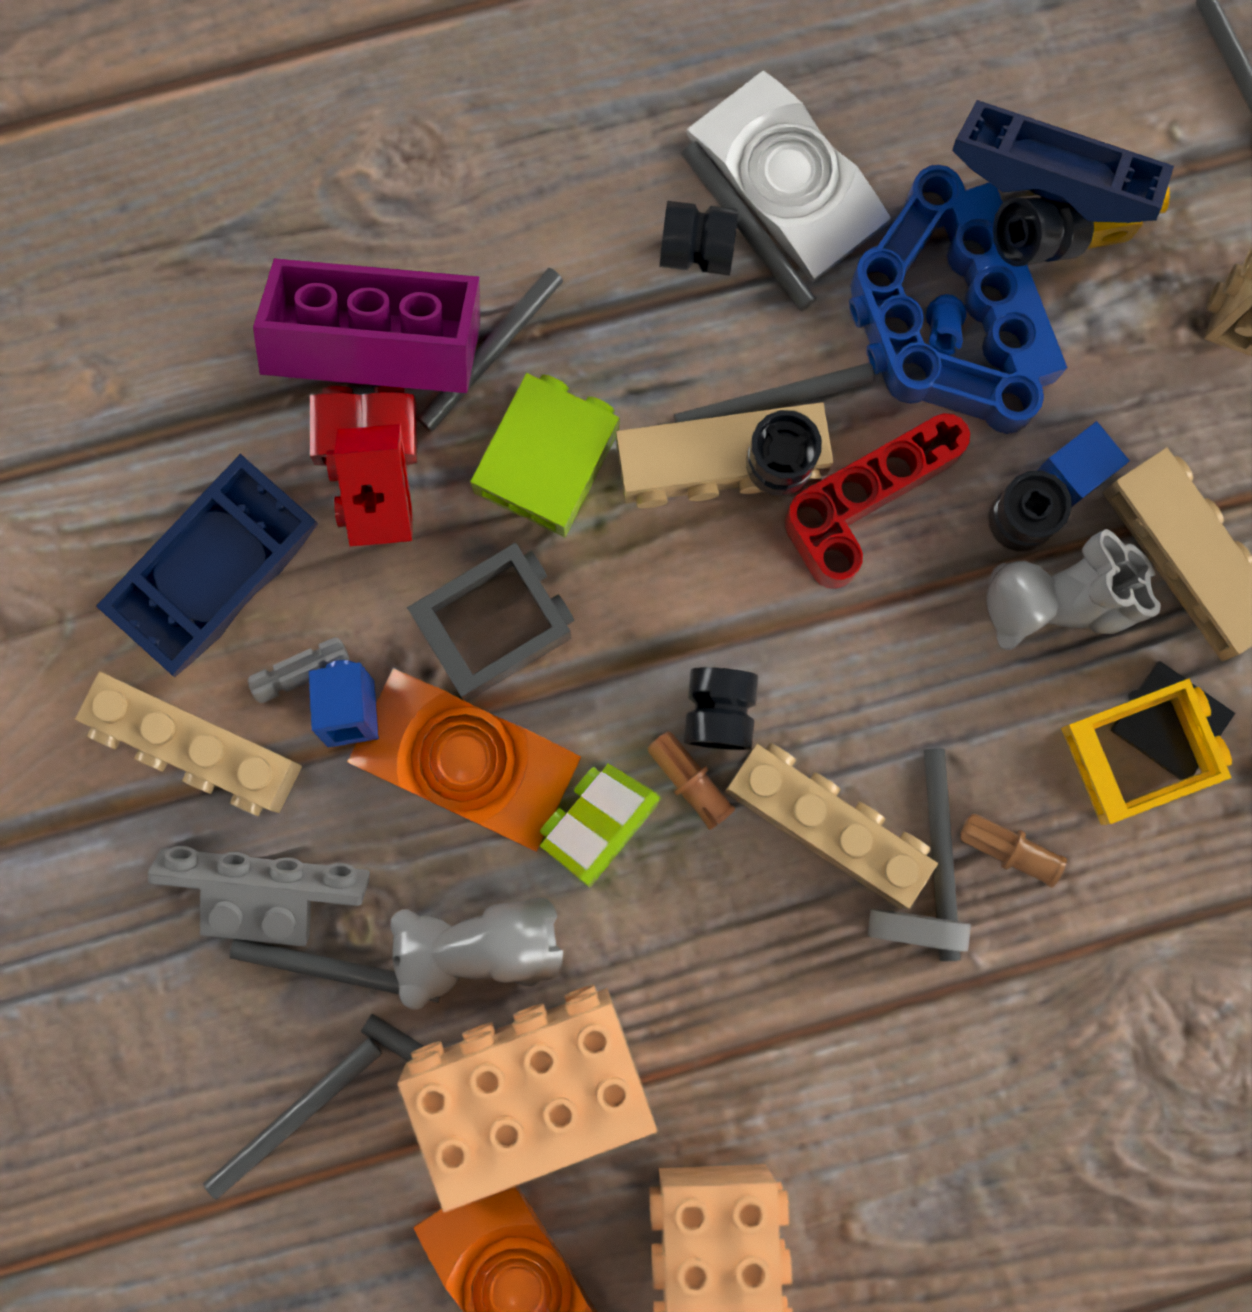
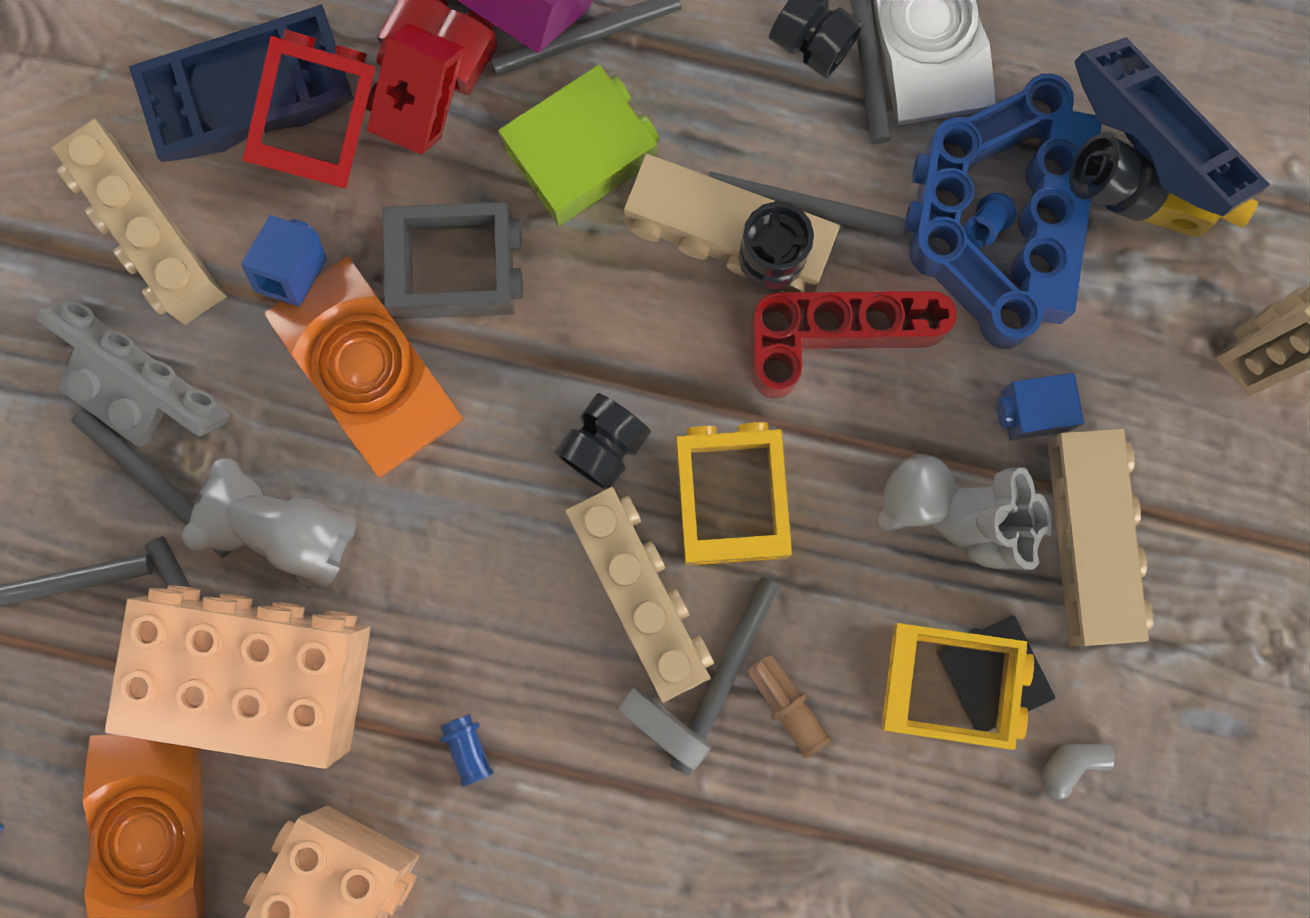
camera: 30 degrees right, 0 degrees up
light grey axle [247,637,350,703] -> none
slope [539,763,661,888] -> none
nougat axle [648,731,735,830] -> none
black wheel [988,471,1072,551] -> none
none -> red window [242,30,376,189]
none -> blue pin [439,714,494,787]
none -> yellow window [676,422,792,566]

